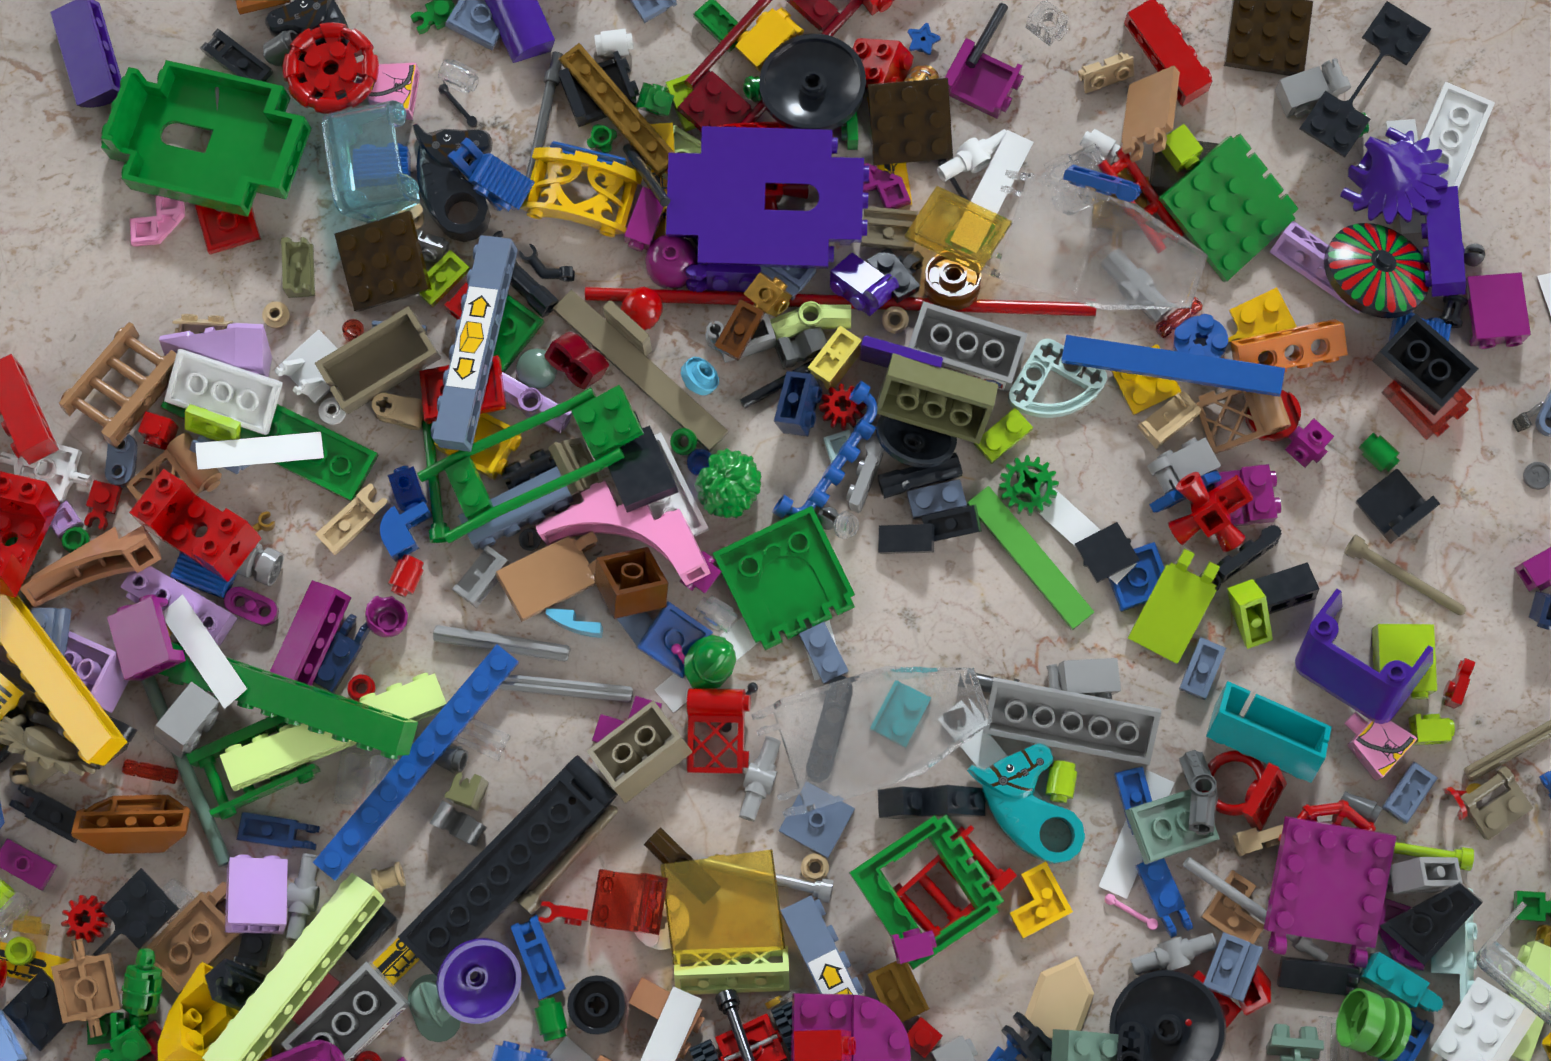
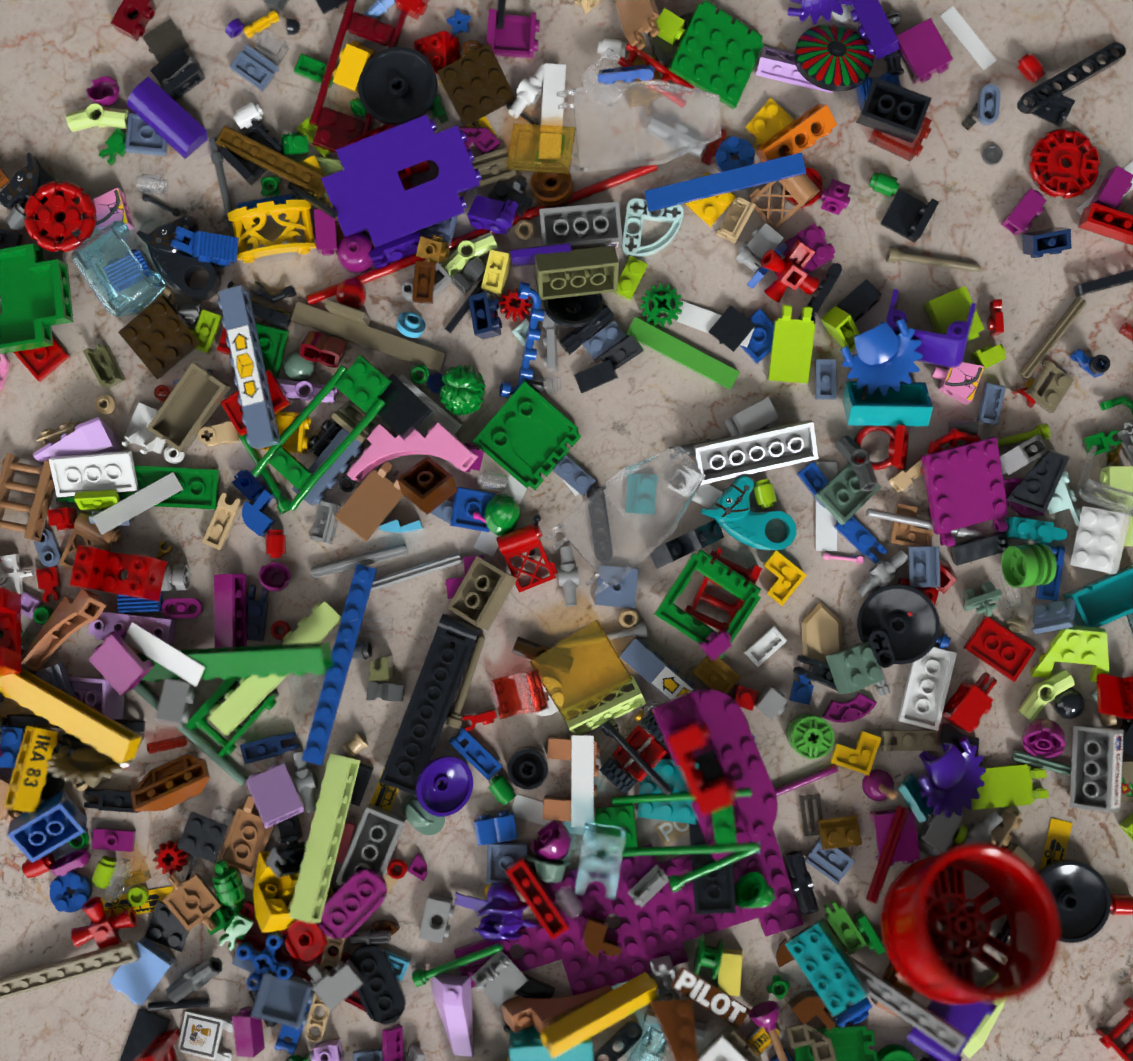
camera: 25 degrees left, 10 degrees up
none -> white plate [744,626,787,667]
none -> blue piece [840,318,923,396]

